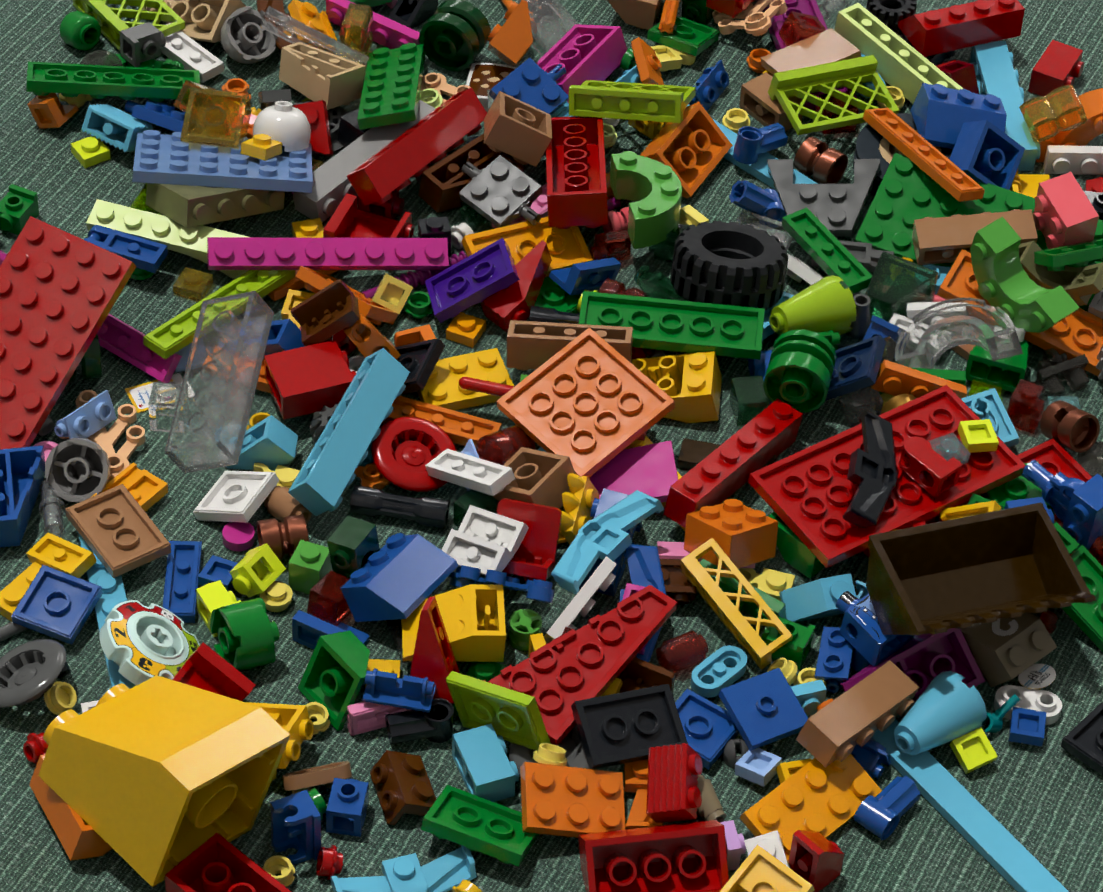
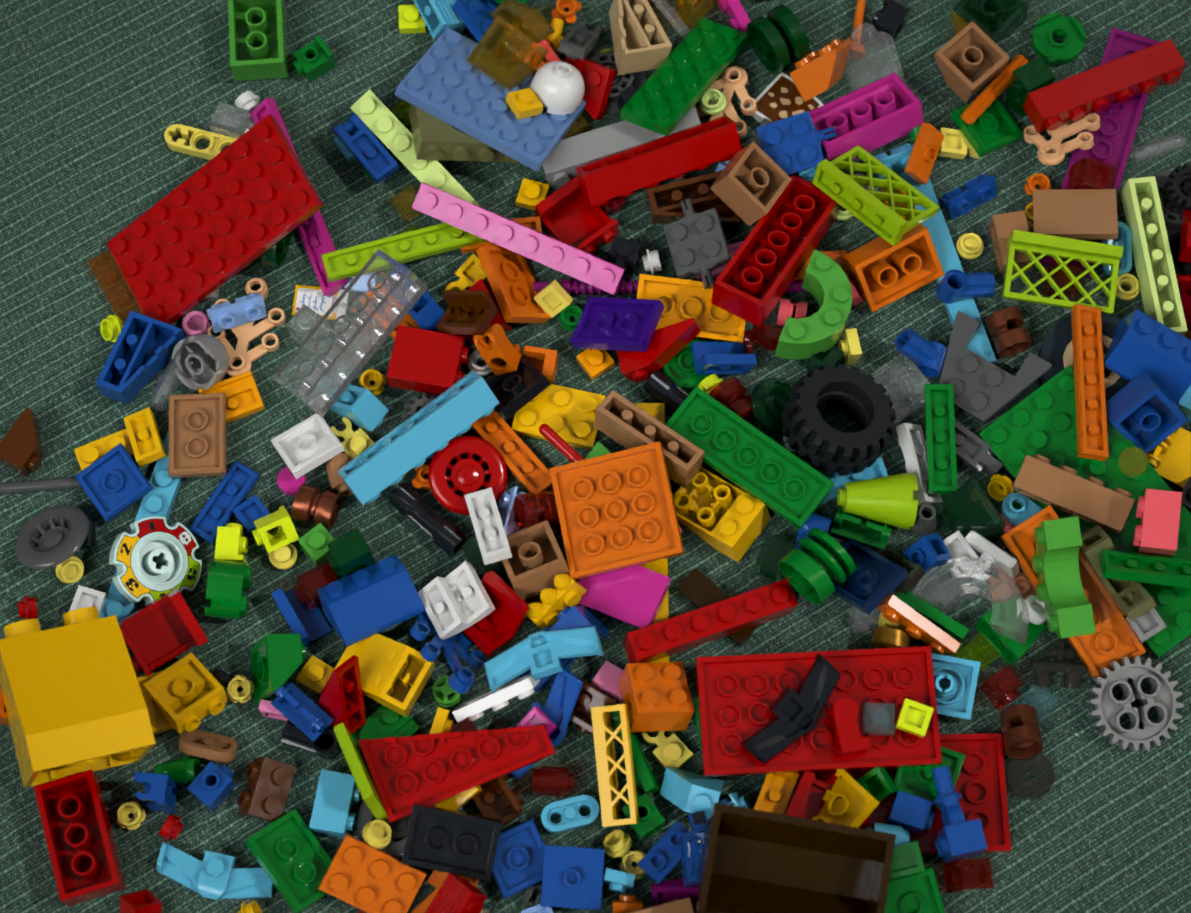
camera: 35 degrees right, 25 degrees up
none -> clear yellow tile [1118,447,1148,477]

